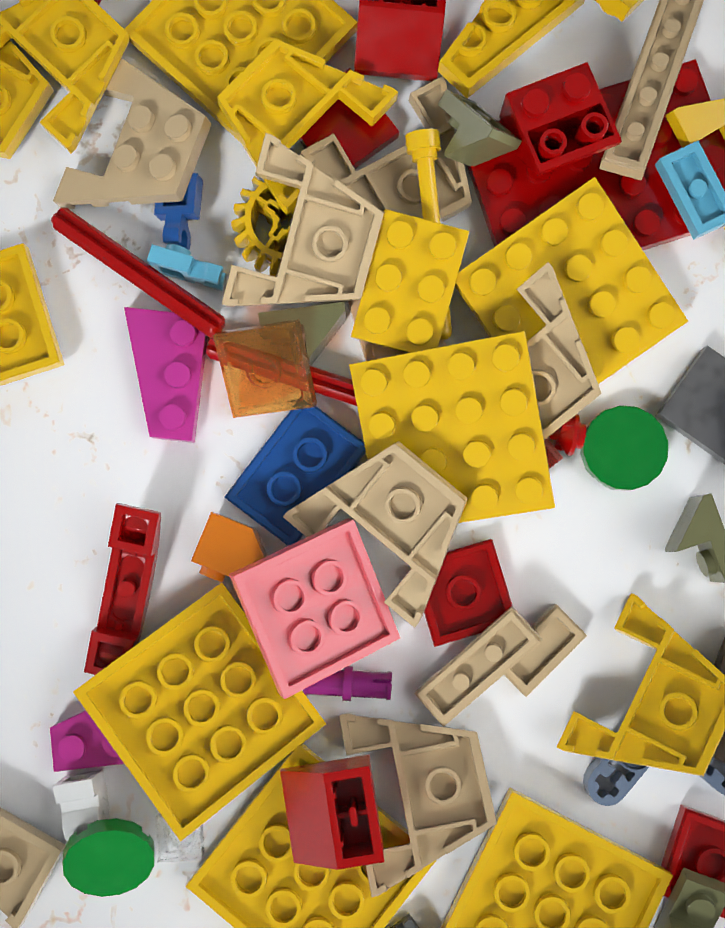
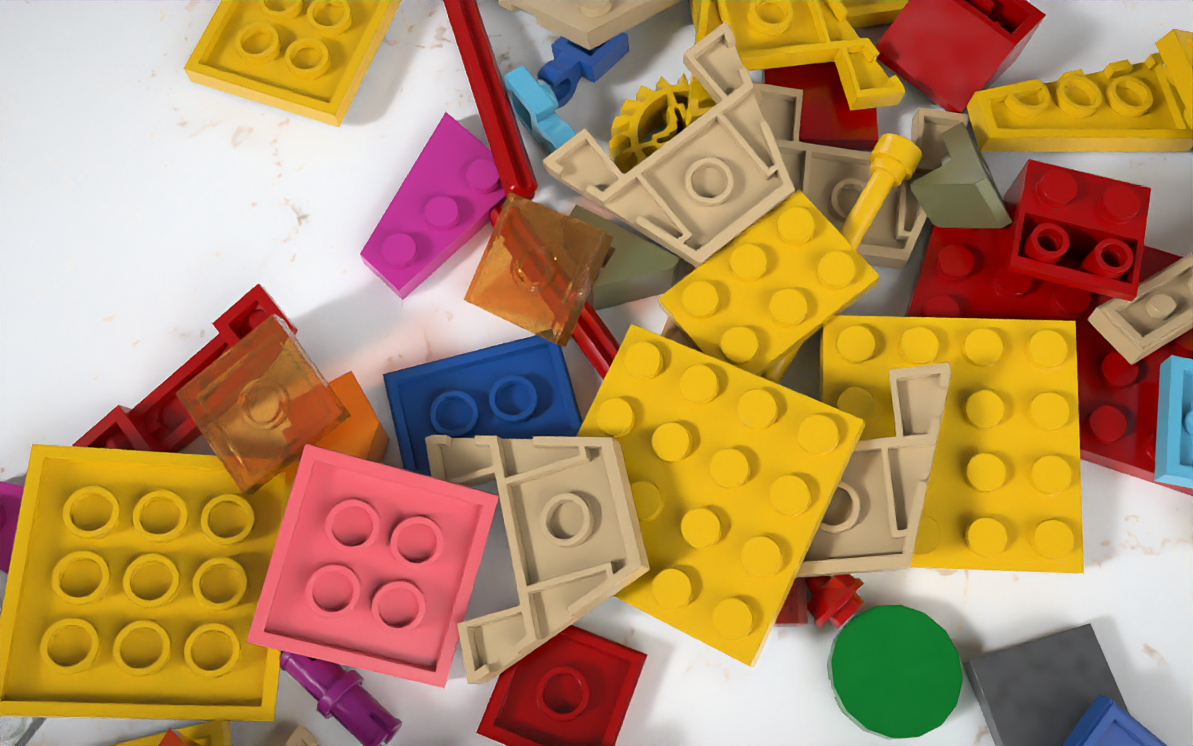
camera: 35 degrees right, 15 degrees down
none -> clear orange tile [176,314,351,495]

